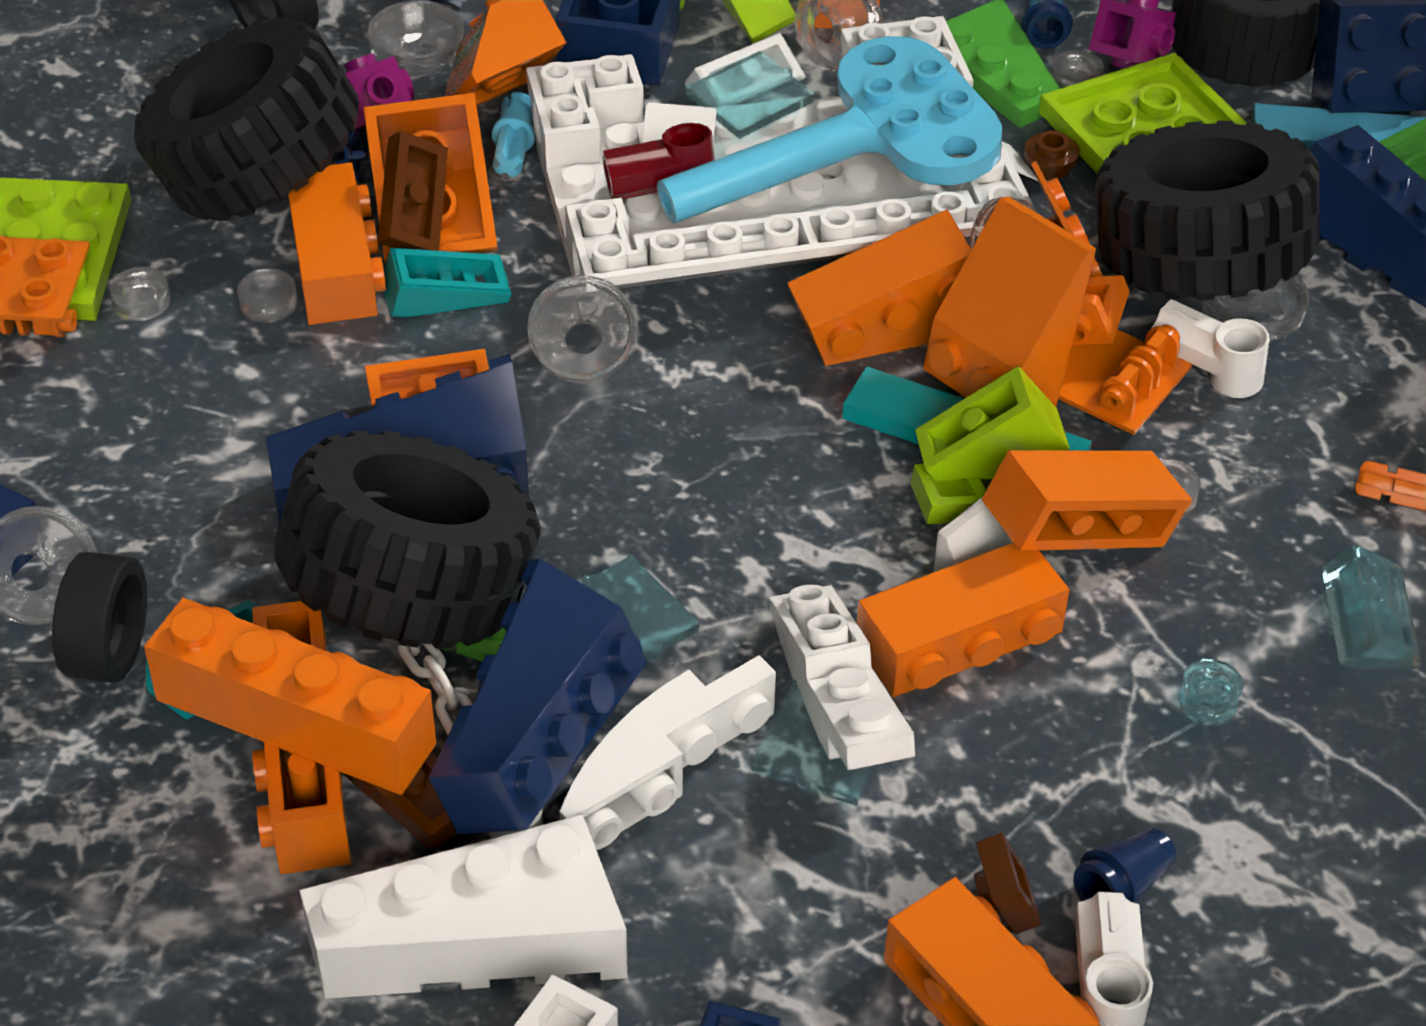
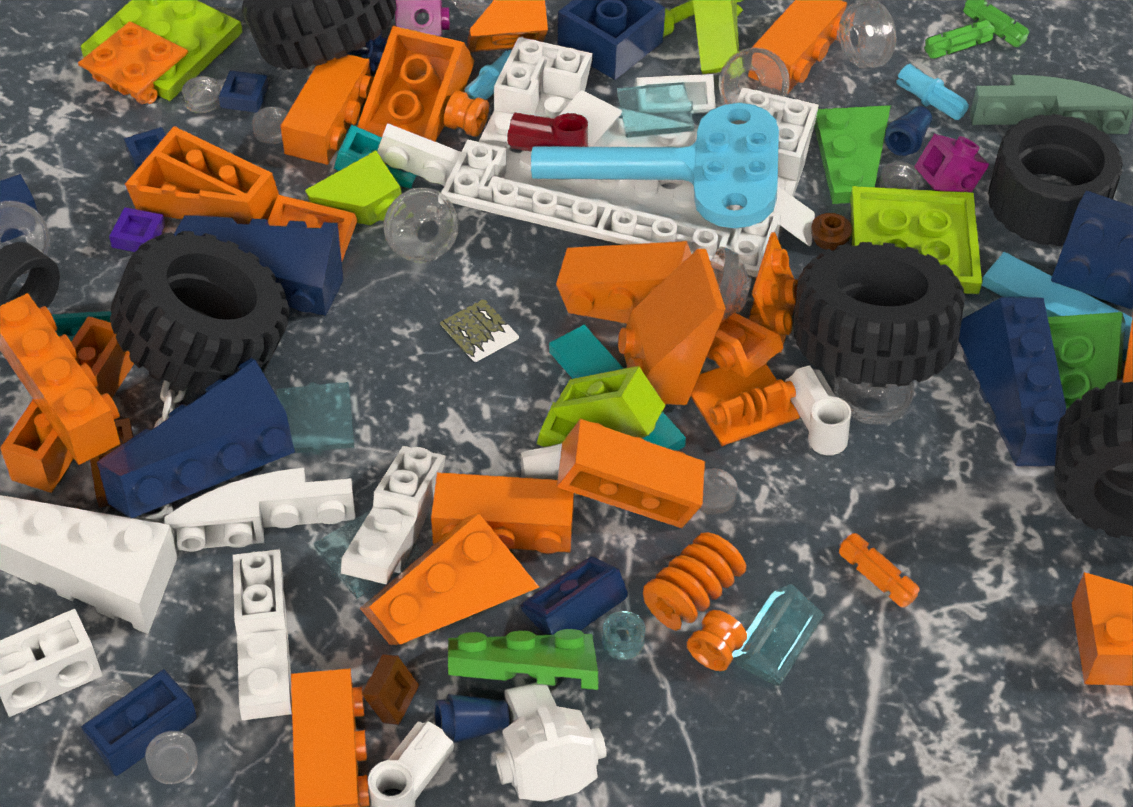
camera: 30 degrees right, 5 degrees up
reddish brown plate [378,130,448,251] -> none
none -> dark purple plate [109,207,165,252]
none -> dark blue plate [124,127,166,170]
none -> orange wedge [125,126,279,224]
none -> dark blue plate [219,70,269,113]
none -> white slope [233,549,292,720]
none -> lime slope [305,151,405,226]
none -> orange wedge [360,513,539,645]
none -> white plate [377,123,461,186]
none -> sticker [440,300,519,362]
none -> orange wheel [444,90,489,137]
none -> bright green wing [448,629,598,690]
none -> white piece [495,682,606,802]
none -> dark blue slope [520,556,628,635]
none -> orange piece [643,532,746,631]
none -> orange wheel [687,610,748,671]

